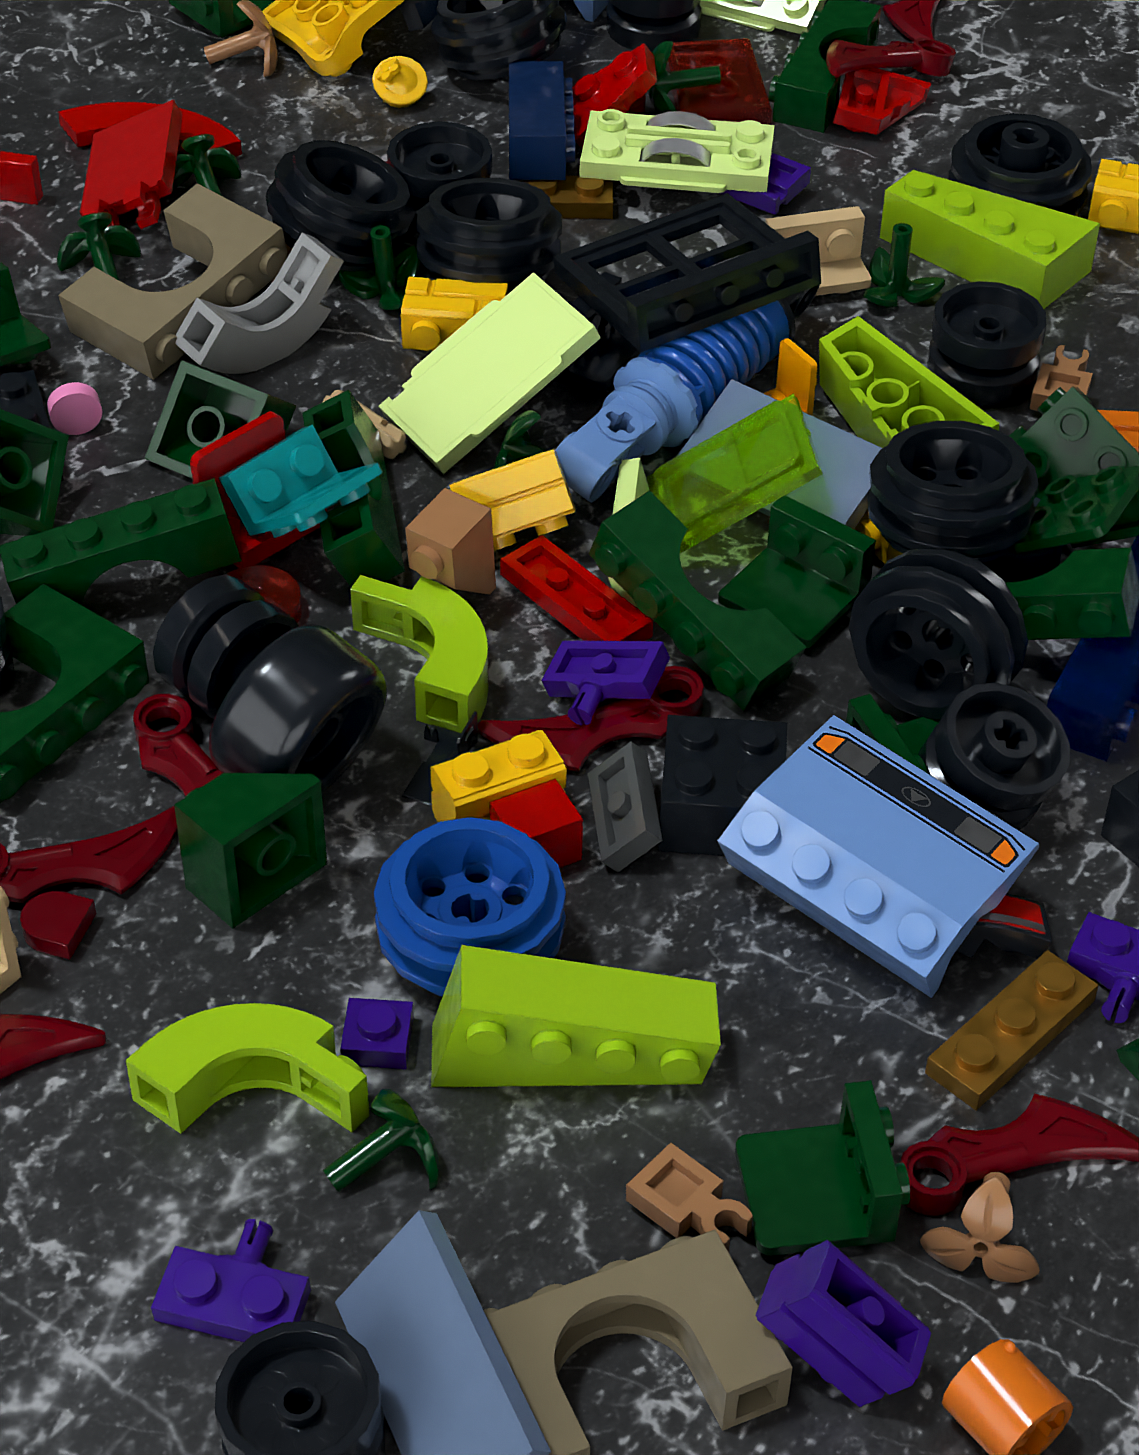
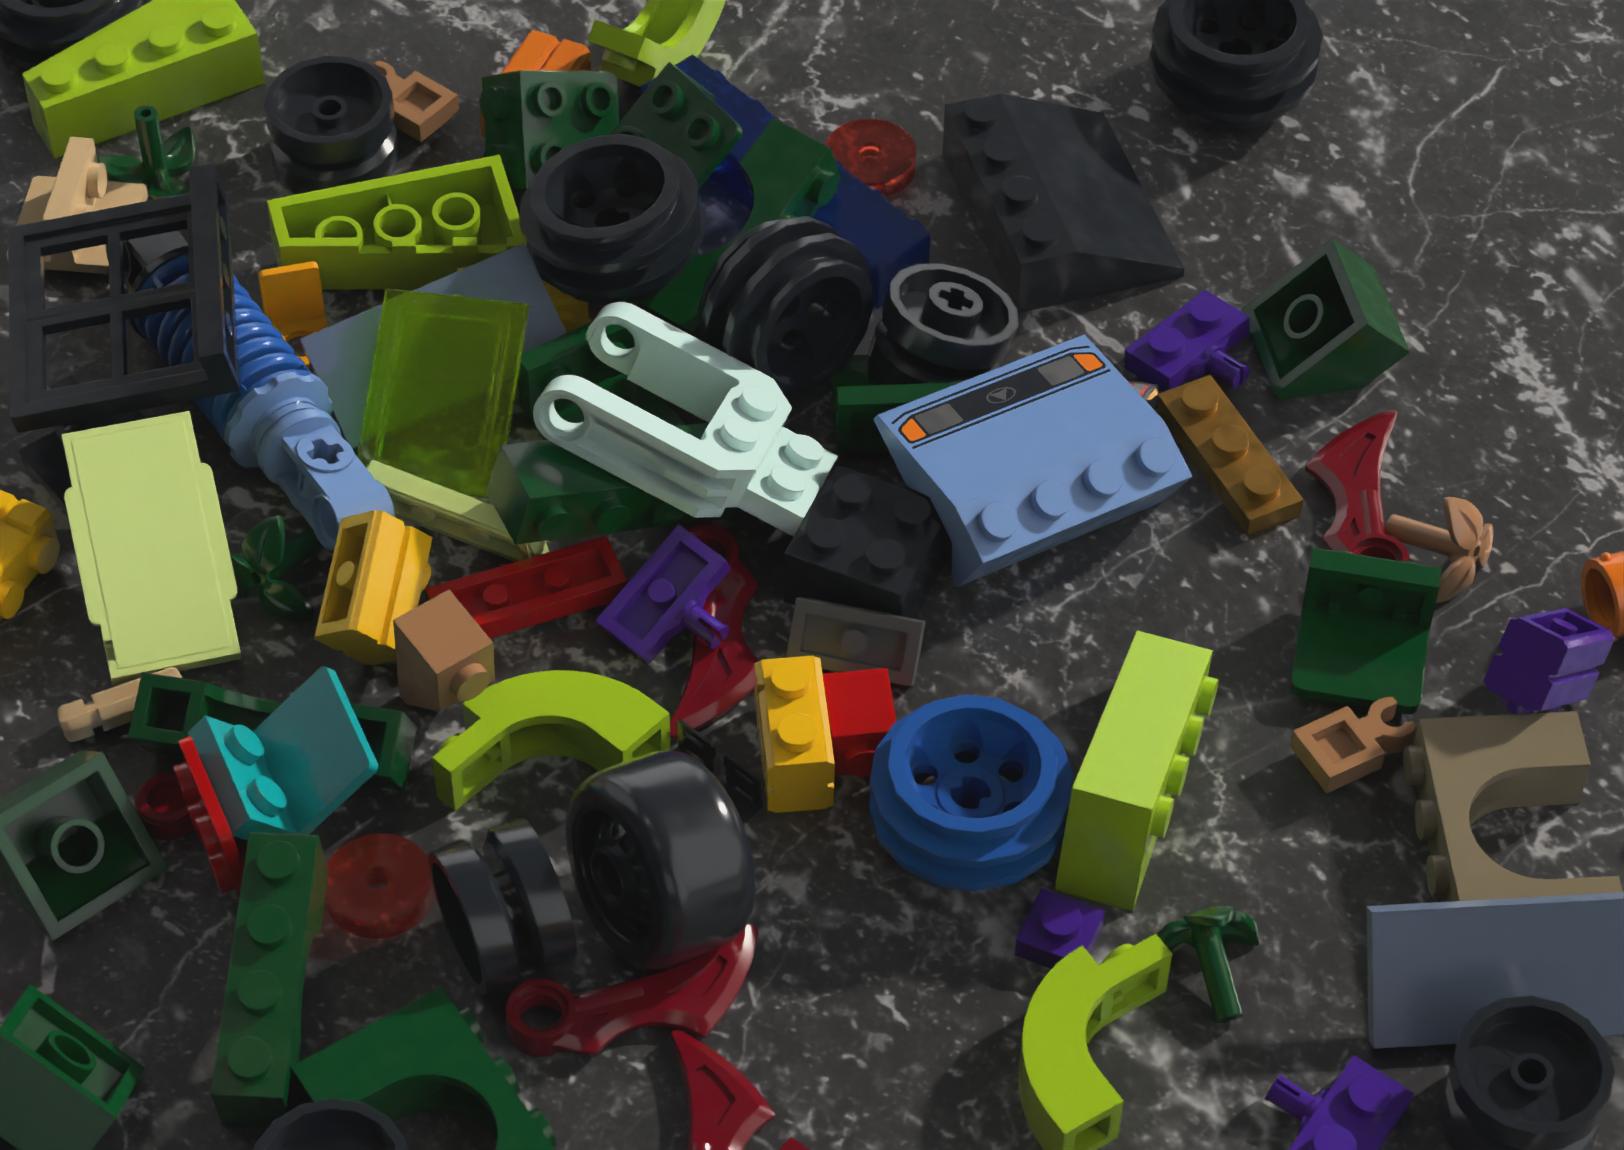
camera: 70 degrees left, 5 degrees up
dark green slope [174,773,327,929] -> none
none -> light aqua plate [533,302,838,537]

